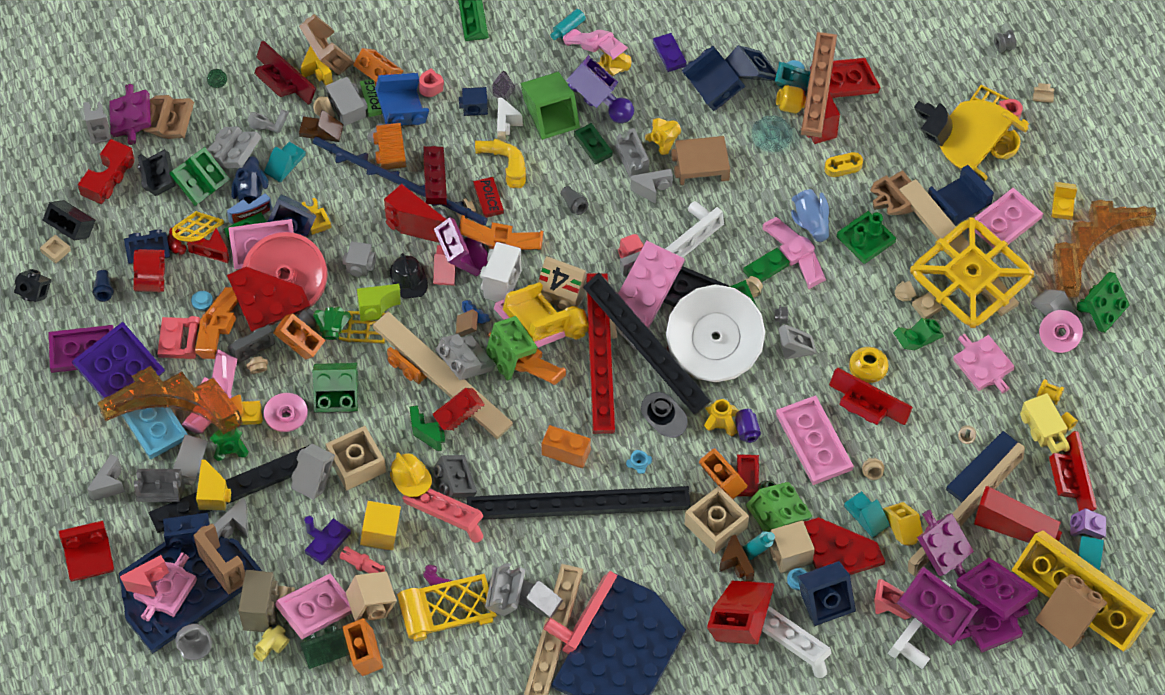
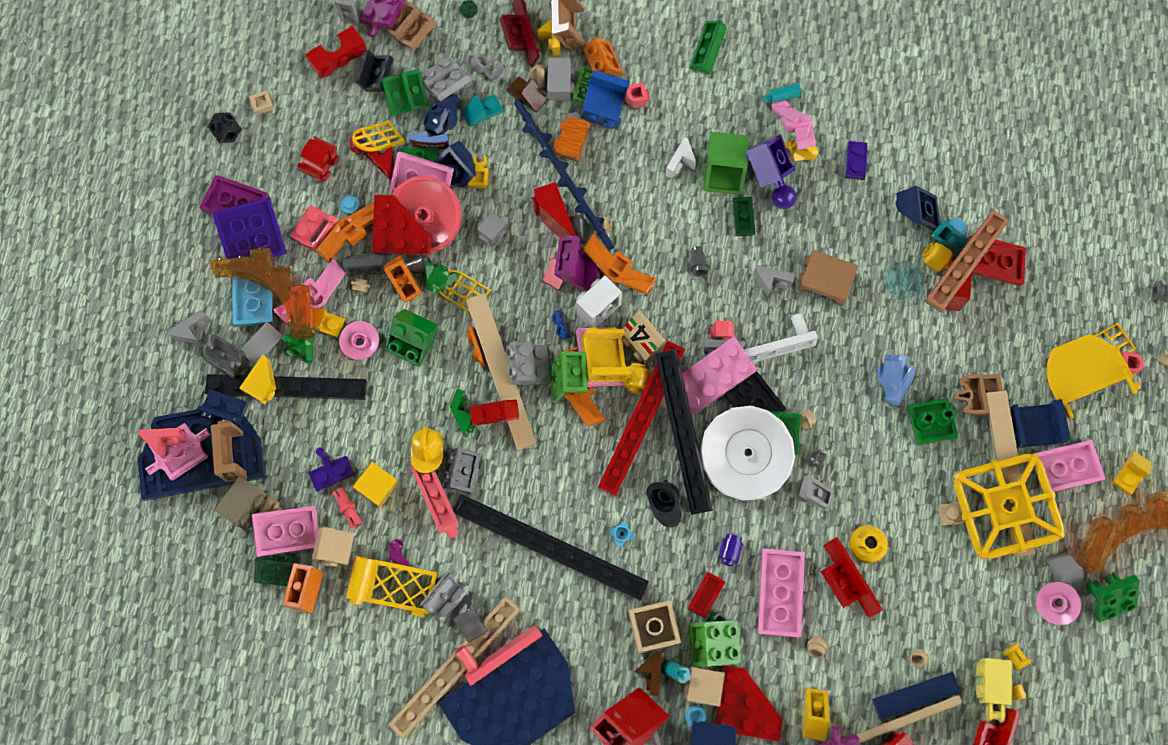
camera: 30 degrees right, 15 degrees up
black brick [42,200,96,241] -> none
red bracket [59,520,115,582] -> none
dark blue cone [92,270,114,302] -> none
dark blue bracket [124,229,171,264] -> none
light grey hair [175,624,212,660] -> none
light grey slope [214,498,248,539] -> none
light yellow plate [253,625,290,662] -> none
light grey brick [291,444,335,500] -> none
tan brick [325,426,386,491] -> none
lime arch [357,284,401,321] -> none
black piece [390,253,428,299] -> none
dark red plate [423,146,447,205] -> none
medium nougat tile [456,309,478,337] -> none
dark blue brick [459,87,488,116] -> none
red tile [473,177,504,218] -> none
yellow piece [475,139,526,188] -> none
clear purple slope [492,70,515,101] -> none
orange brick [541,425,591,469] -> none
light grey hinge [615,128,649,178] -> none
yellow rock [645,118,681,155] -> none
dark blue panel [682,46,746,111] -> none
orange brick [699,448,748,499] -> none
yellow rock [704,399,739,437] -> none
green plate [743,248,790,283] -> none
bright pink plate [762,217,826,289] -> none
yellow beam [824,152,863,177] -> none
teal slope [844,491,890,538] -> none
green slope [893,318,944,351] -> none
tan plate [895,280,916,301] -> none
black brick [914,101,953,146] -> none
bright pink plate [953,334,1014,394] -> none
yellow hair [990,129,1020,160] -> none

